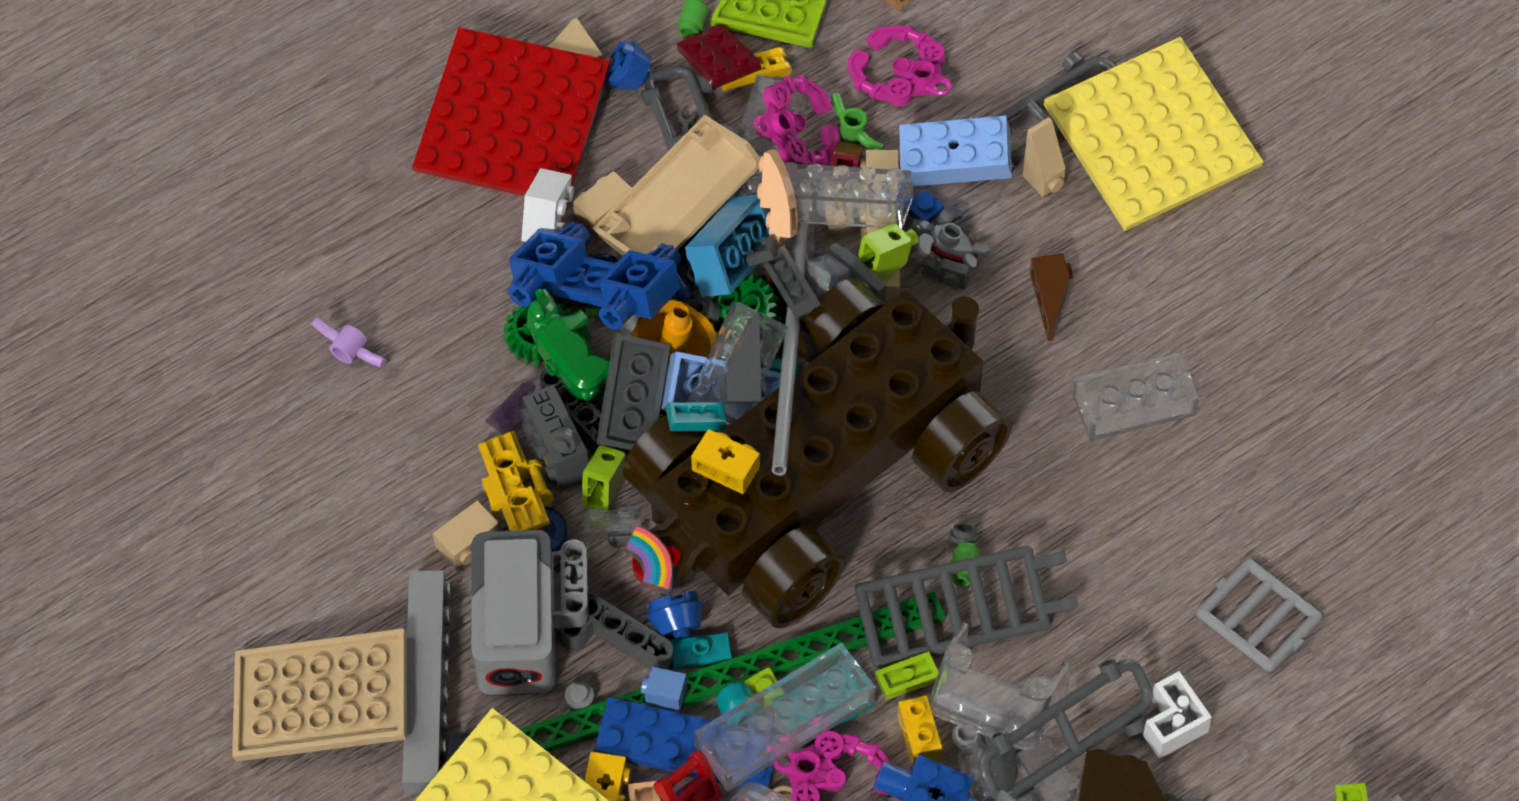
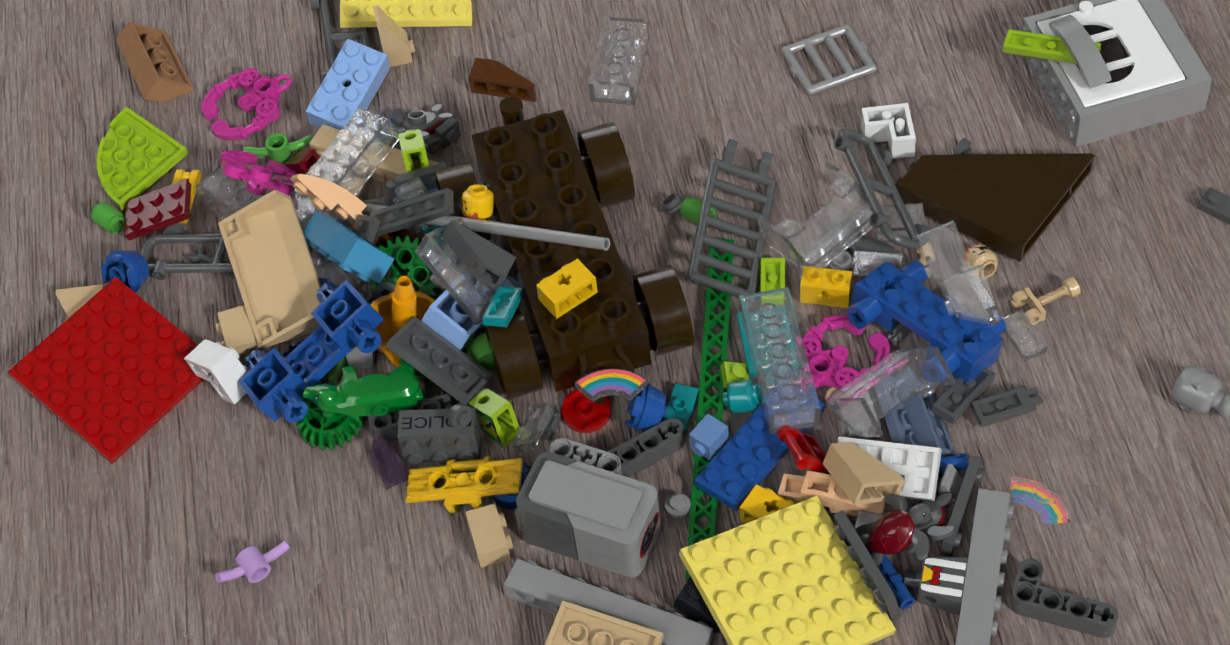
camera: 60 degrees left, 5 degrees down
none -> yellow head [462,184,494,220]

